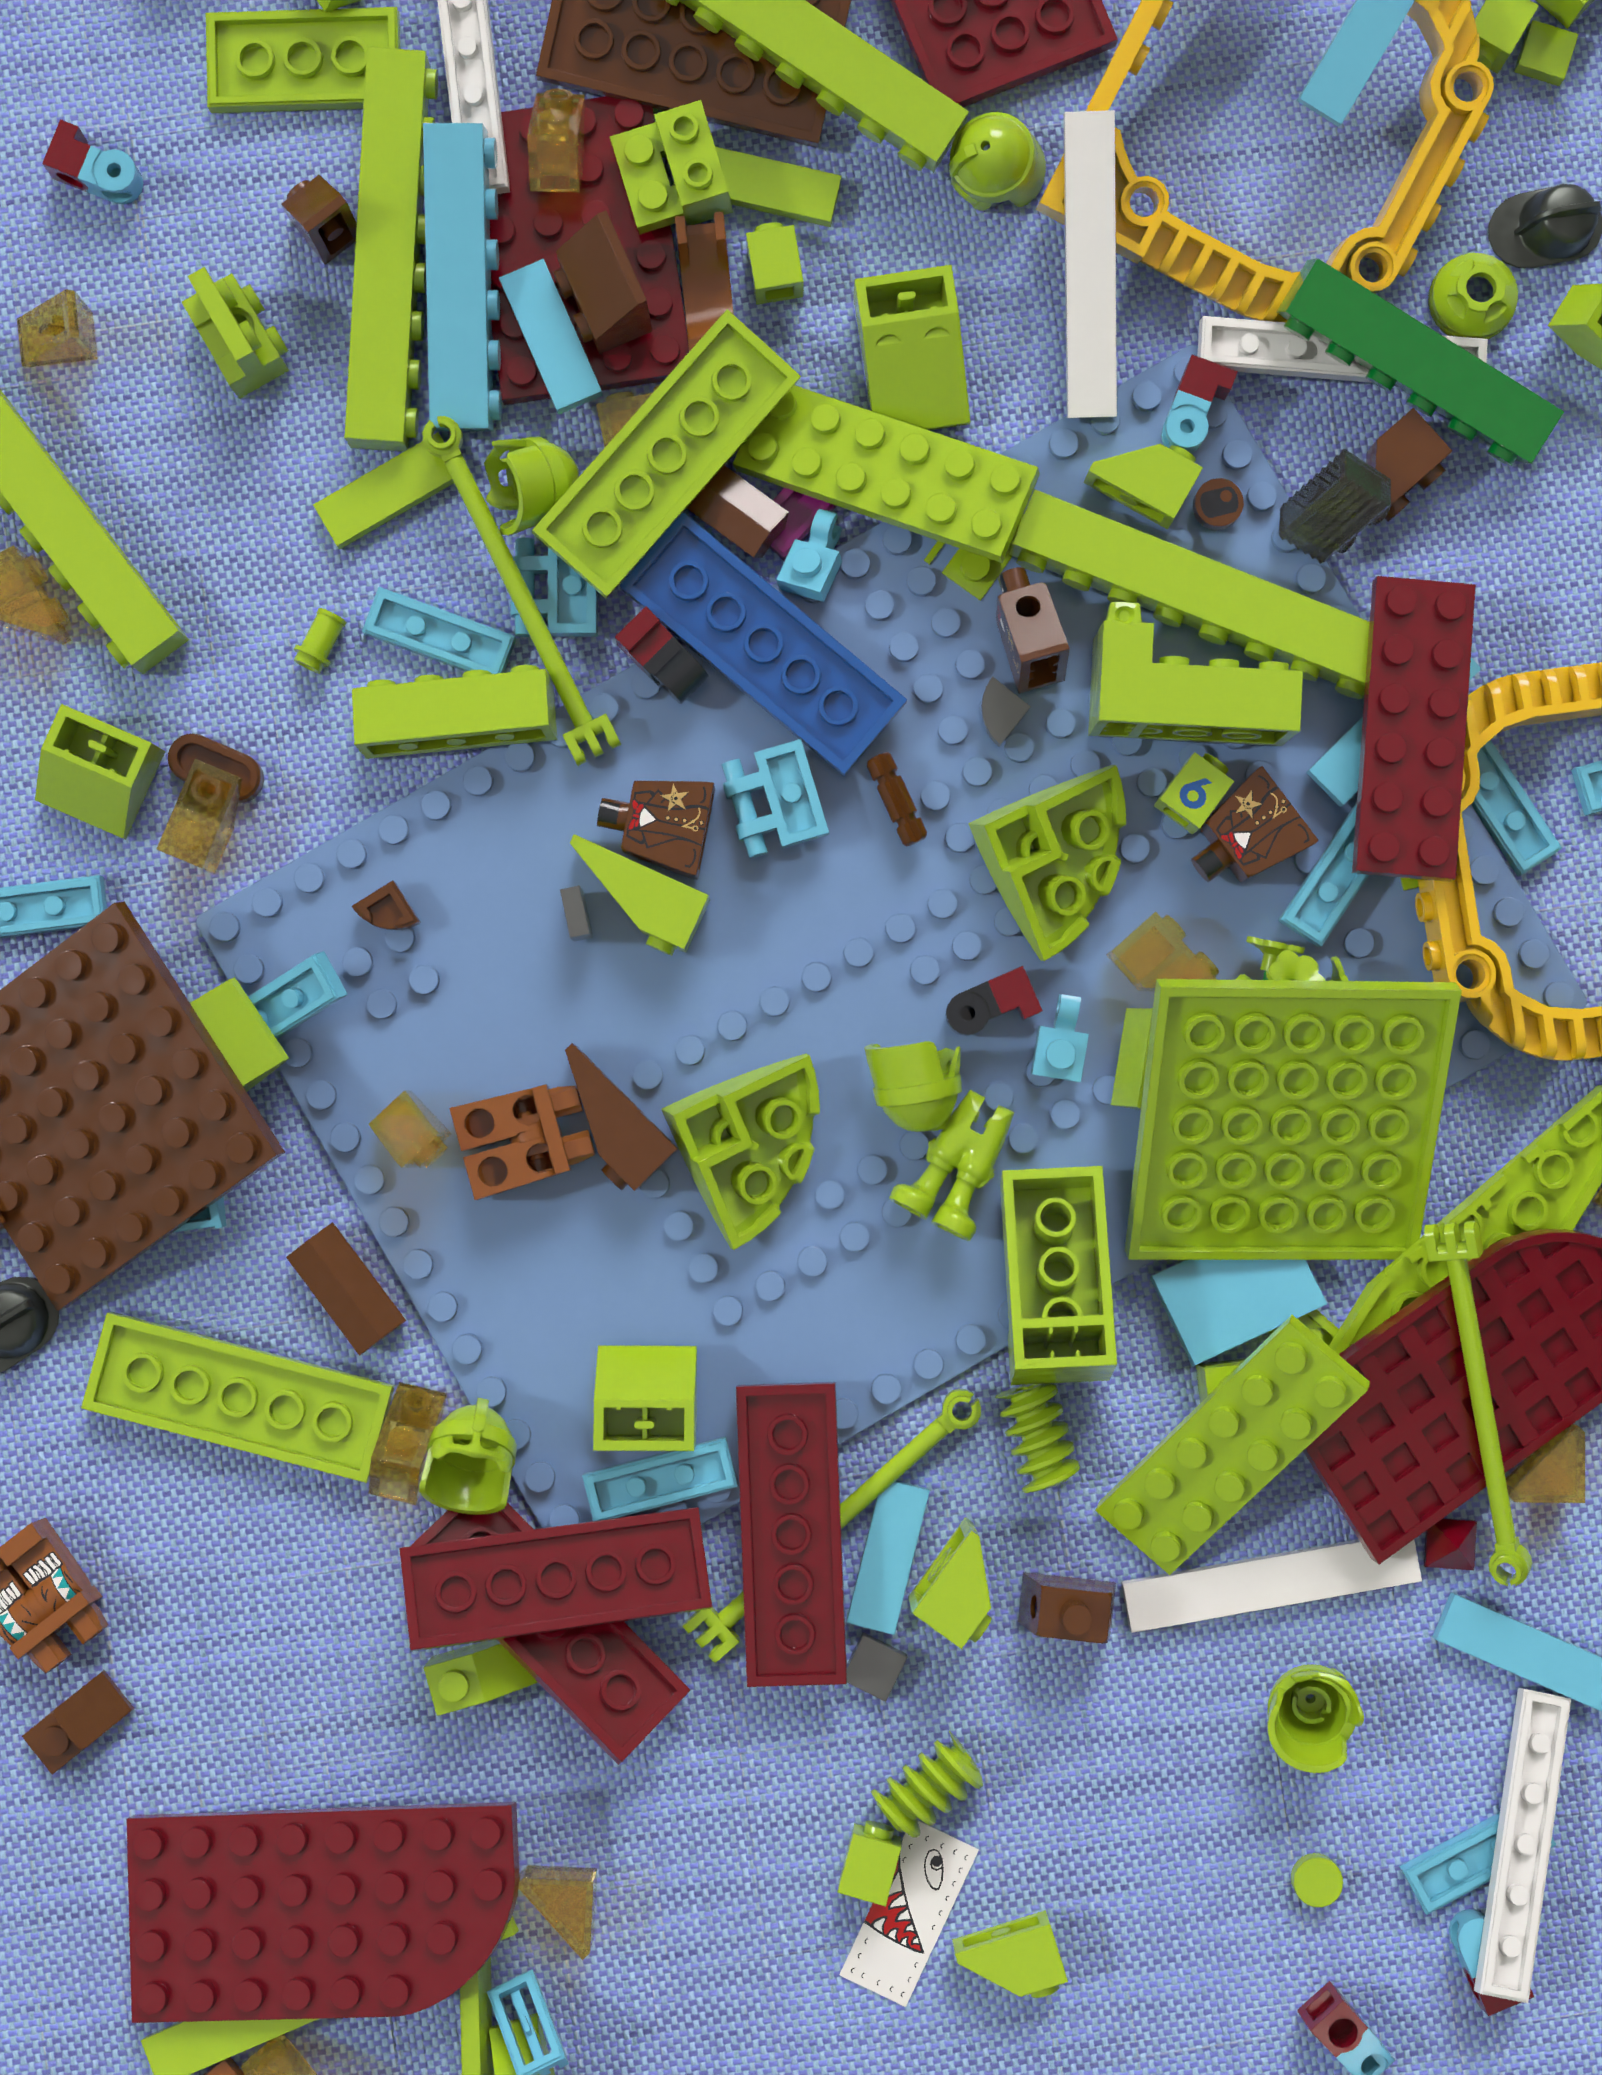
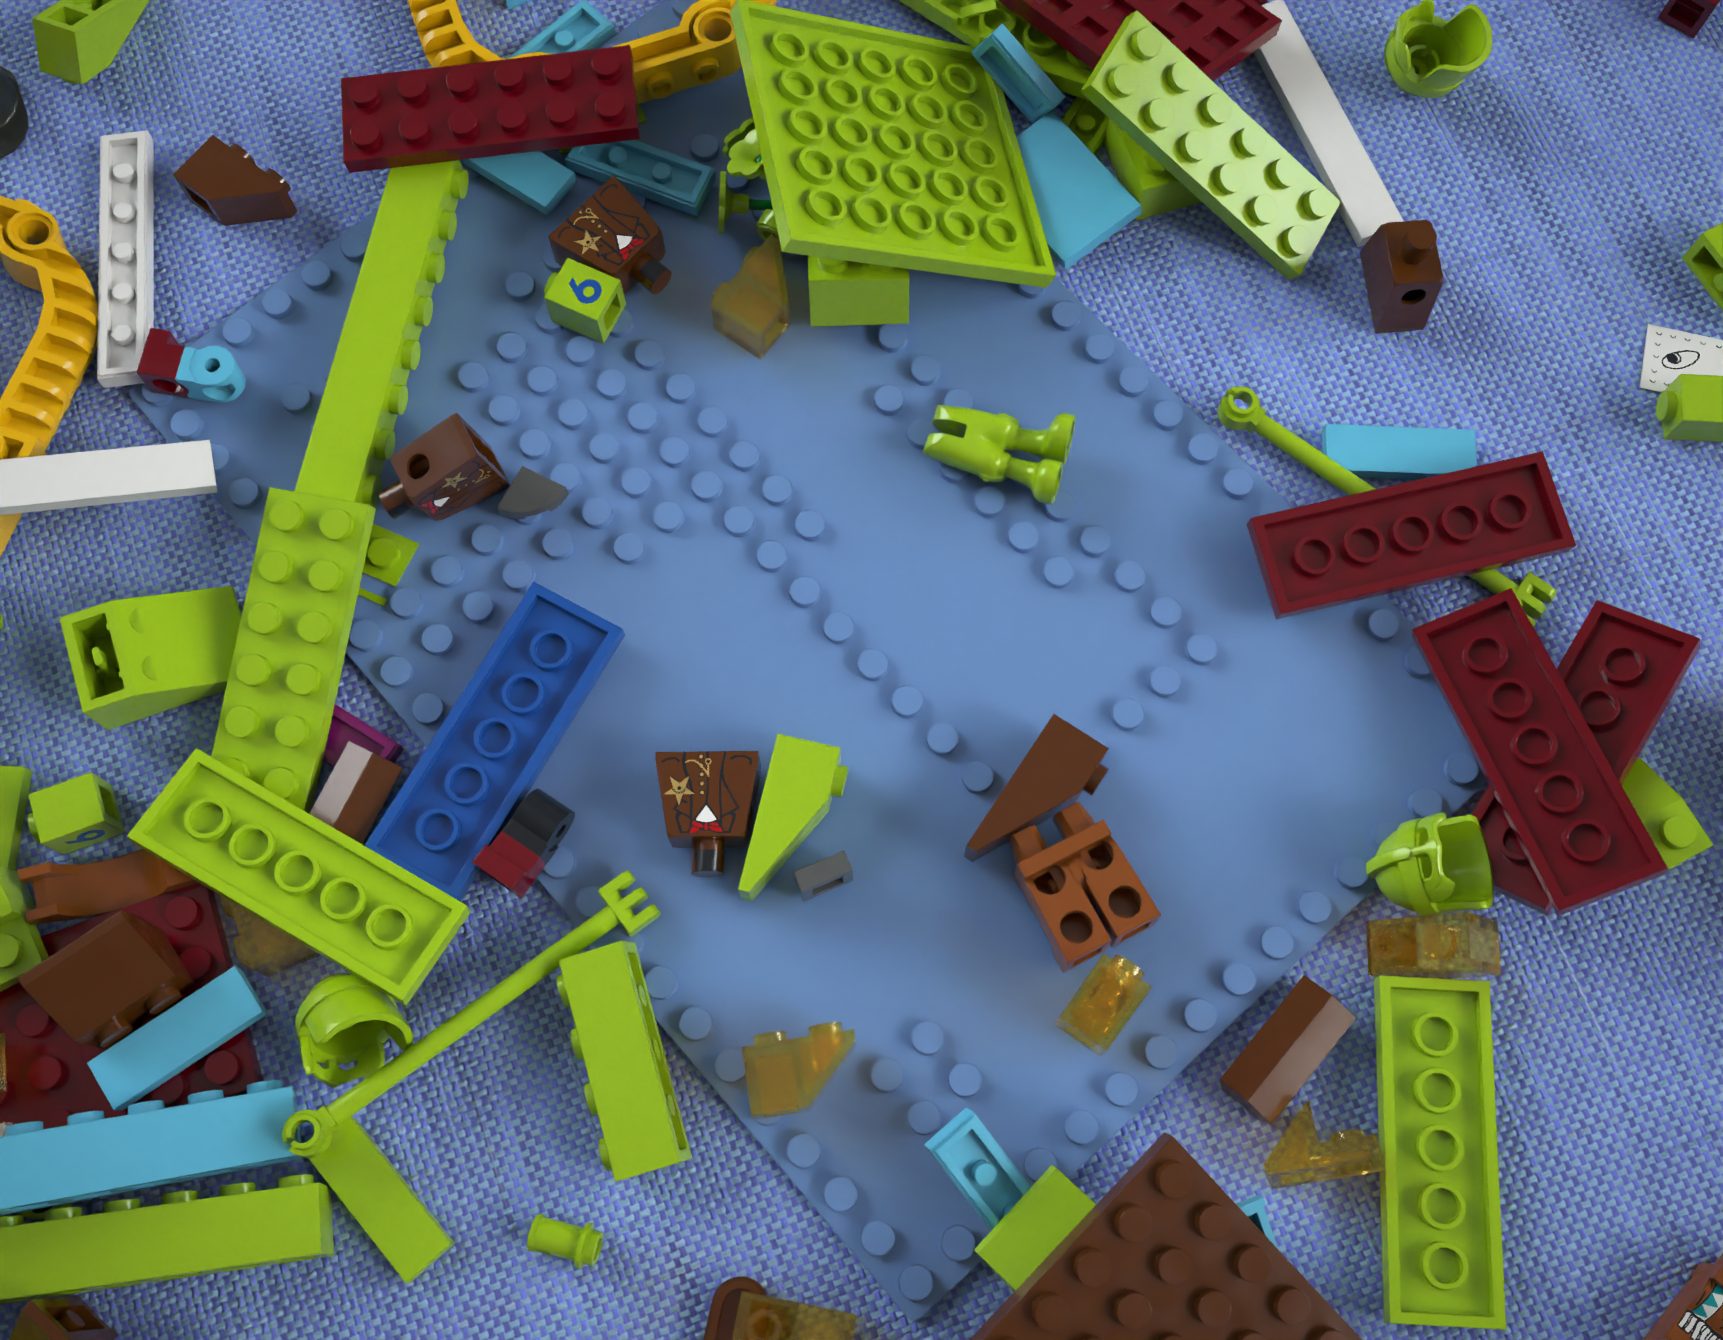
camera: 100 degrees left, 15 degrees down
reddish brown tile [352,880,421,930] -> none
medium azure tile [362,587,517,674] -> none
medium azure plate [510,537,598,637] -> none
medium azure tile [582,1436,738,1521] -> none
lime slope [593,1345,697,1451] -> none
lime brick [661,1053,820,1250] -> none
medium azure plate [721,739,829,858] -> none
medium azure plate [776,509,842,602] -> none
dark grey tile [847,1632,907,1702] -> none
lime helmet [864,1041,962,1132] -> none
reddish brown axle [867,752,927,846] -> none
lime piece [870,1731,983,1838] -> none
lime slope [908,1517,992,1649] -> none
leg [945,966,1043,1036] -> none
lime brick [968,765,1126,961] -> none
lime piece [995,1383,1080,1493] -> none
lime hinge [1000,1166,1117,1385] -> none
medium azure plate [1031,994,1089,1082] -> none
lime slope [1083,444,1203,530] -> none
lime hinge [1088,602,1303,746] -> none
reddish brown tile [1193,478,1244,530] -> none
green brick [1276,258,1564,466] -> none
clear smoke brick [1279,449,1391,564] -> none
lime tile [1291,1853,1343,1907] -> none
lime piece [1428,253,1518,340] -> none
none -> clear yellow slope [742,1022,856,1120]
none -> medium azure tile [971,23,1065,124]
none -> clear yellow slope [1264,1101,1384,1189]

